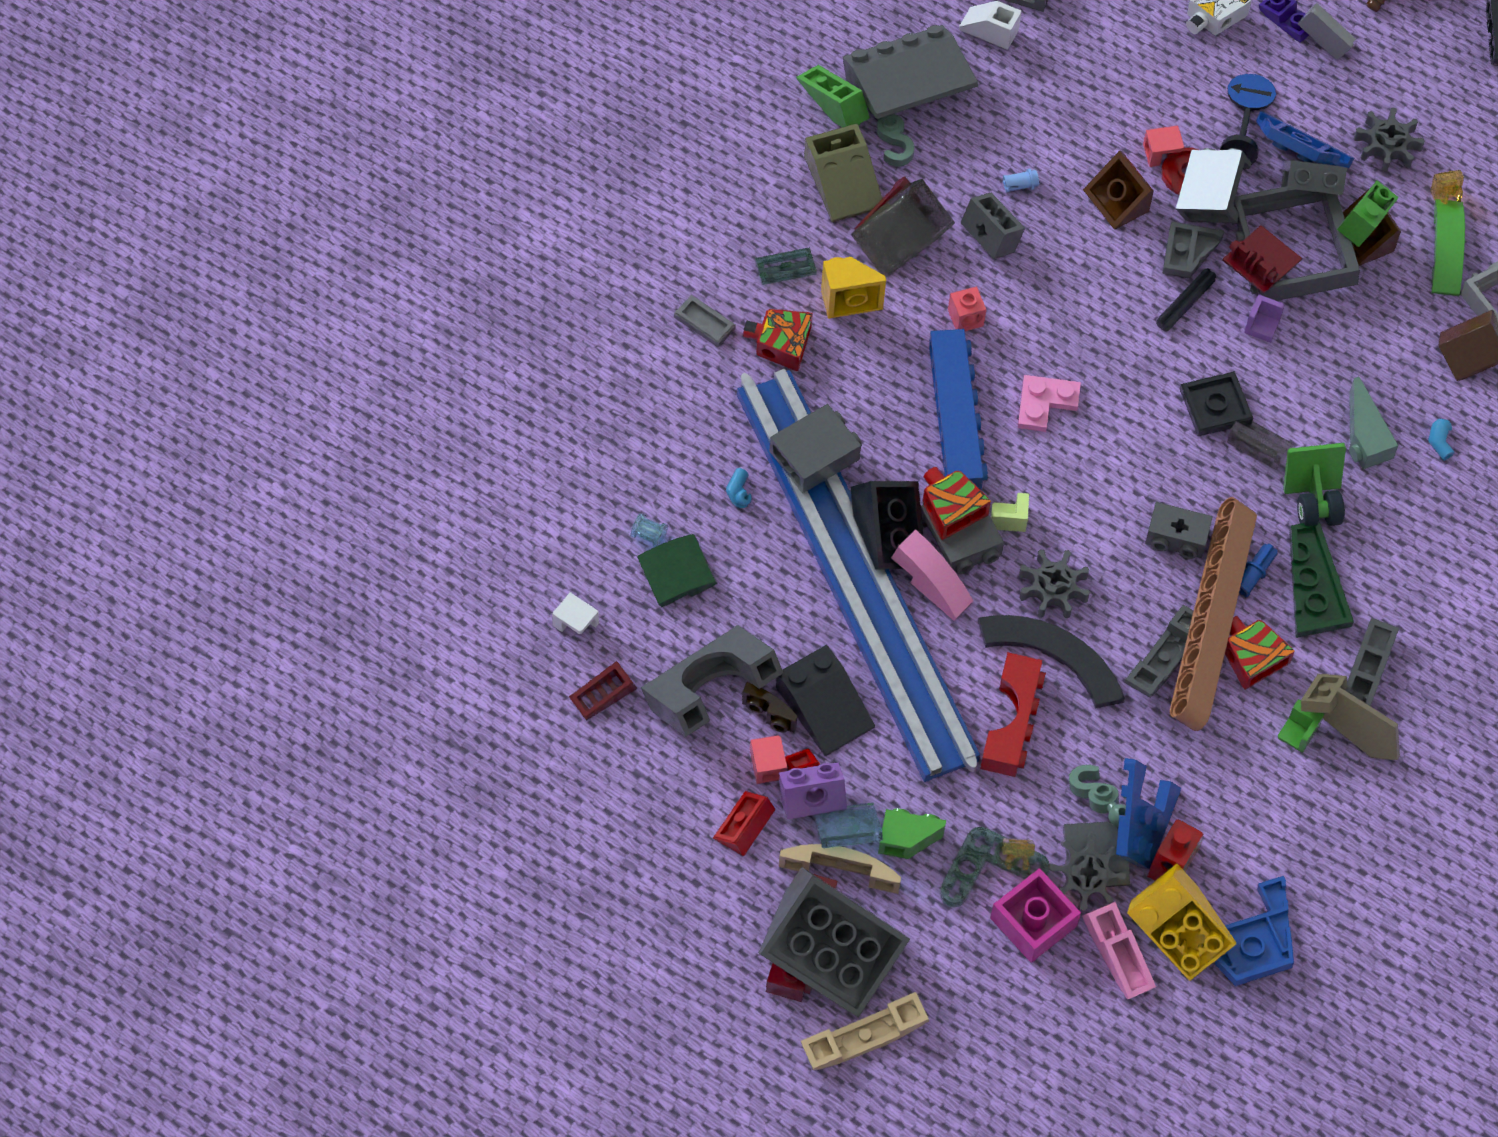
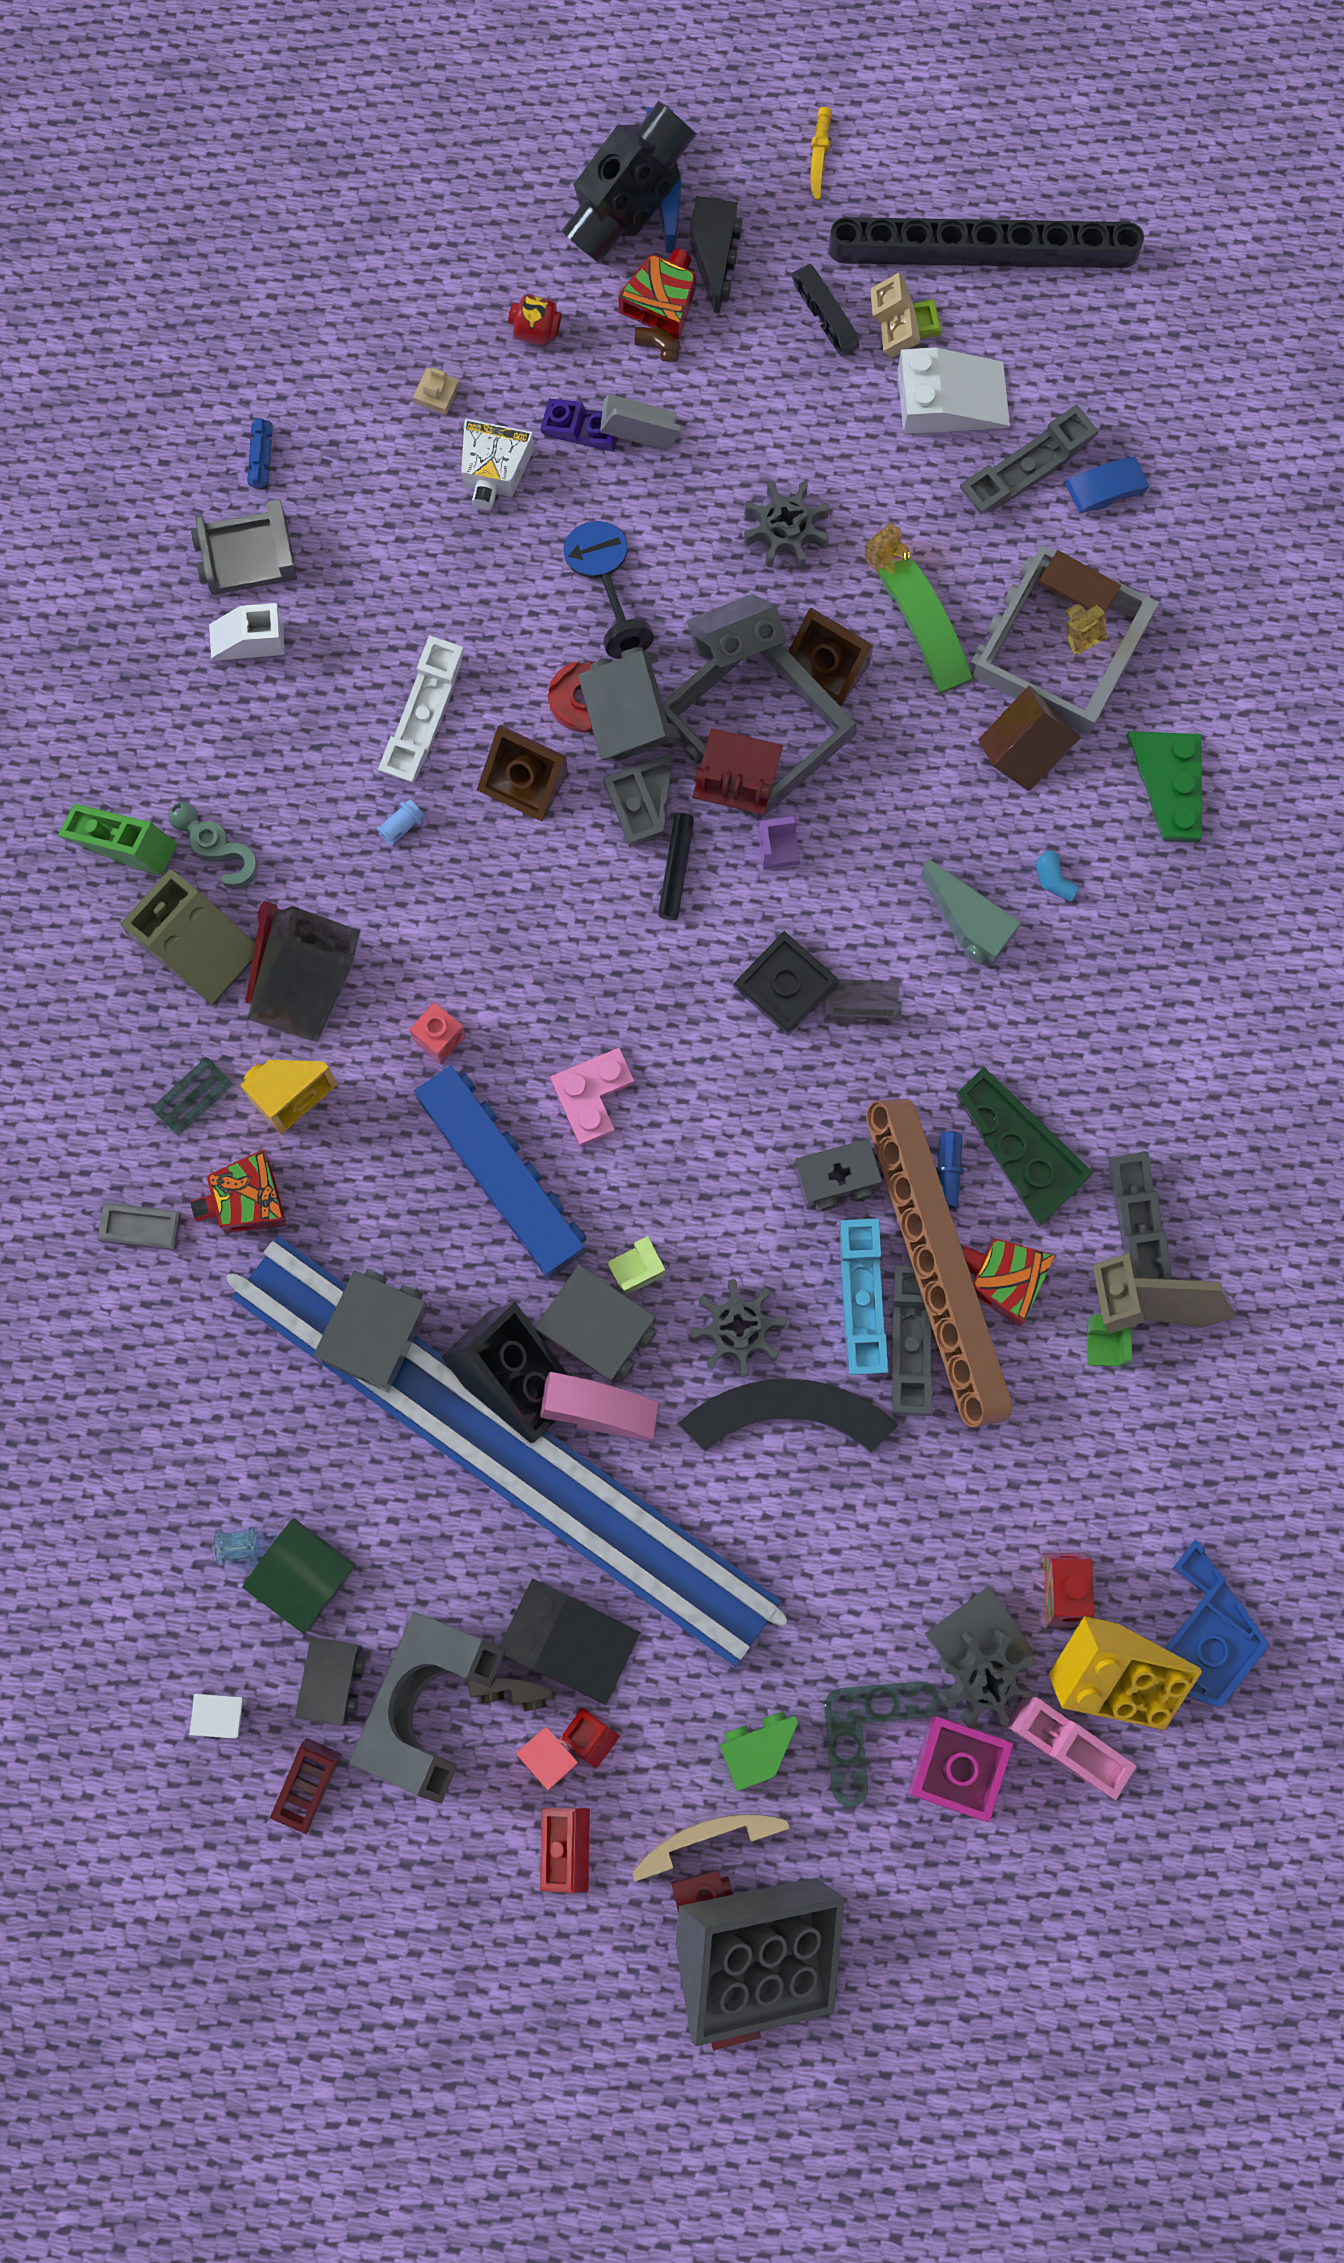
camera: 30 degrees left, 15 degrees up
dark azure arm [726,468,752,508] -> none
medium lavender brick [779,762,847,819] -> none
tan slope [801,992,929,1071] -> none
clear light blue tile [814,803,883,848] -> none
dark grey slope [843,25,978,119] -> none
torso [922,467,991,540] -> none
dark grey brick [961,192,1025,259] -> none
red arch [980,652,1046,777] -> none
clear yellow tile [1001,838,1035,870] -> none
sand green piece [1069,764,1126,827] -> none
blue wing [1116,758,1181,870] -> none
coral panel [1143,126,1184,167] -> none
blue wing [1256,111,1355,168] -> none
bright green plate [1283,443,1346,526] -> none
bright green slope [1337,180,1399,247] -> none
none -> black brick [295,1637,367,1726]
none -> white slope [378,635,464,783]
none -> medium azure slope [840,1218,888,1375]

